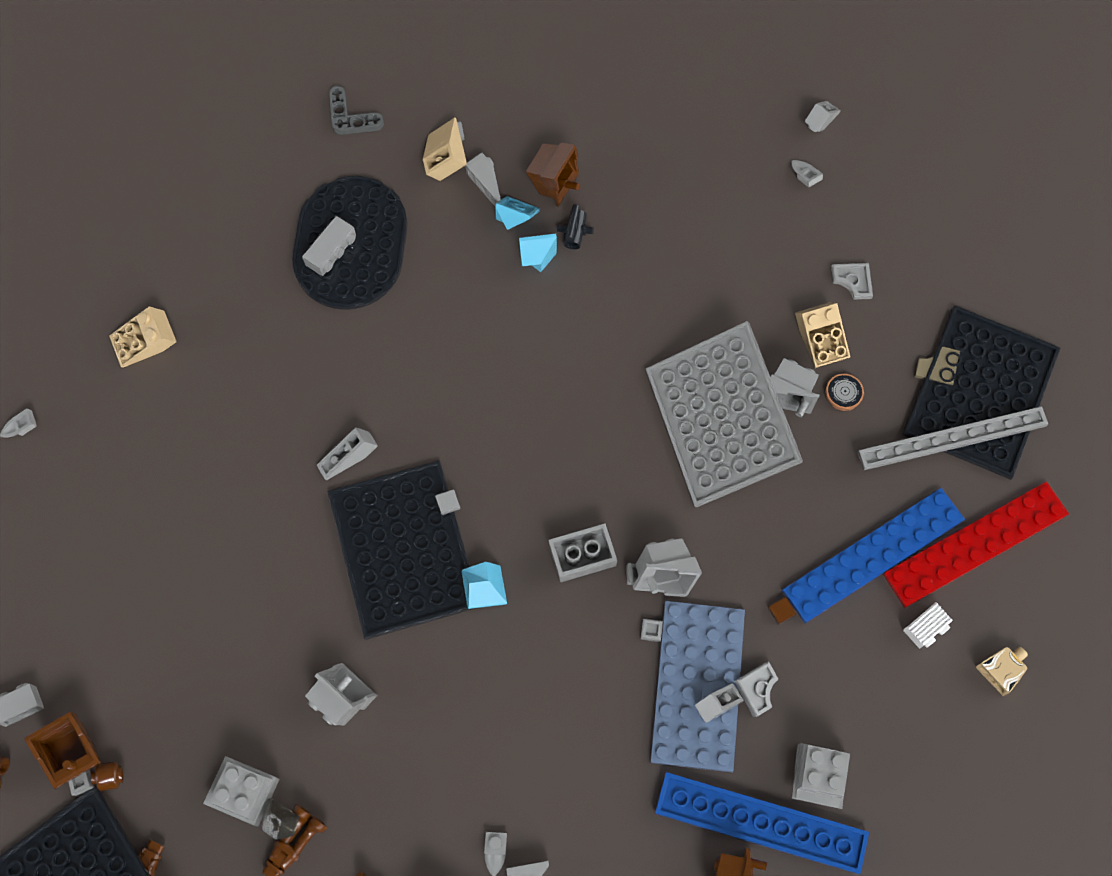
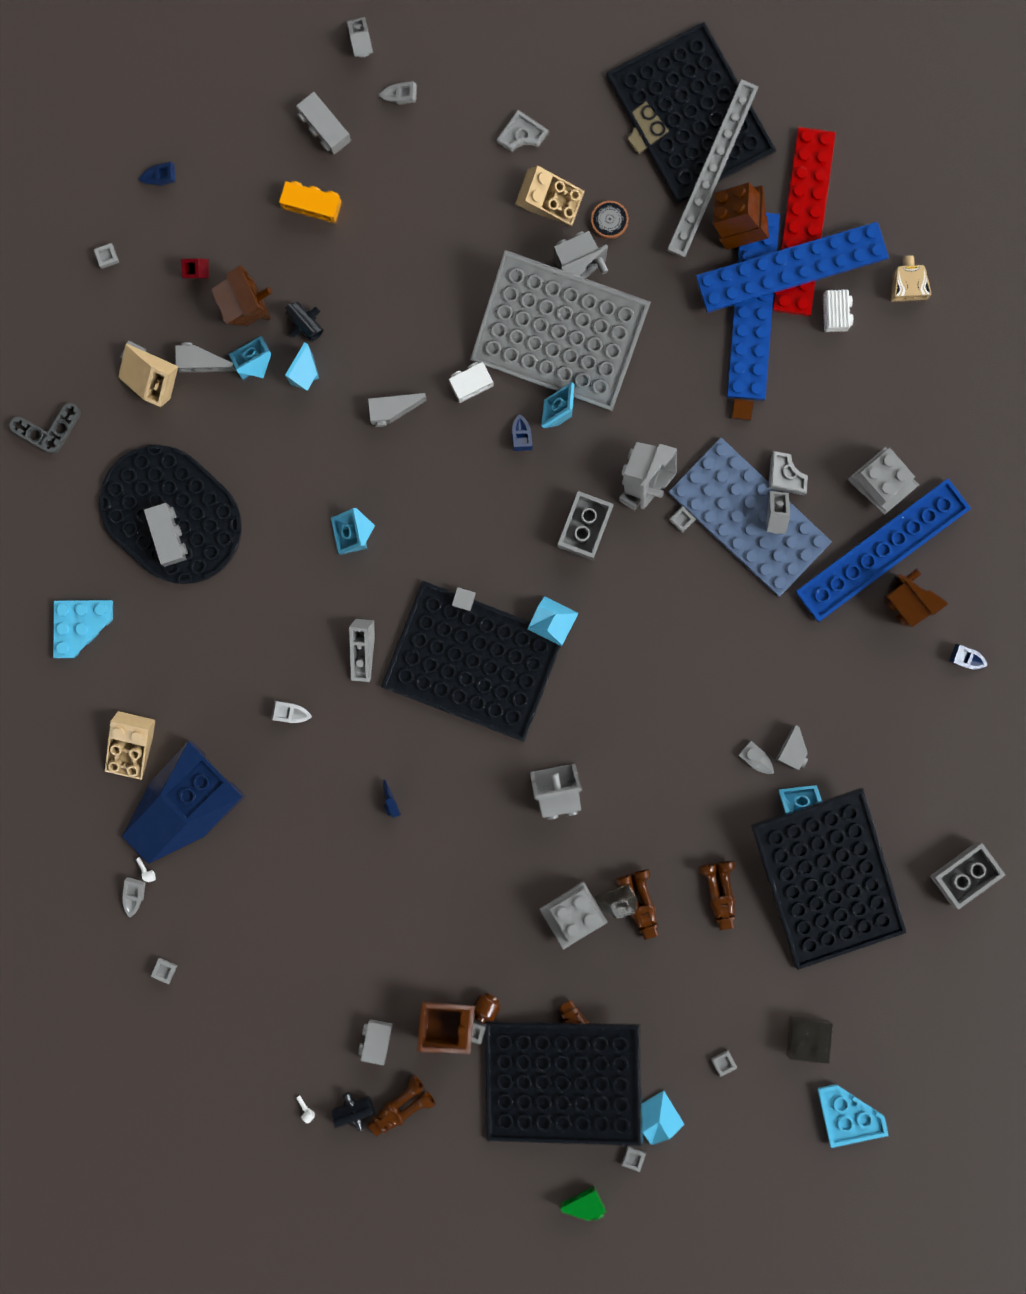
camera: 50 degrees left, 15 degrees up
none -> medium azure plate [53,600,113,658]
none -> light grey plate [94,243,119,269]
none -> dark blue wedge [122,741,246,864]
none -> white hand [136,857,156,882]
none -> dark blue plate [139,161,176,186]
none -> dark red brick [181,258,209,279]
none -> light grey plate [271,700,312,723]
none -> light orange brick [279,181,342,224]
none -> light grey brick [296,92,351,155]
none -> medium azure slope [331,508,375,555]
none -> light grey slope [368,393,427,427]
none -> dark blue plate [383,779,401,818]
none -> white brick [449,362,493,403]
none -> dark blue plate [512,414,533,451]
none -> medium azure slope [541,382,574,428]
none -> blue plate [696,222,889,313]
none -> reddish brown piece [713,182,769,250]

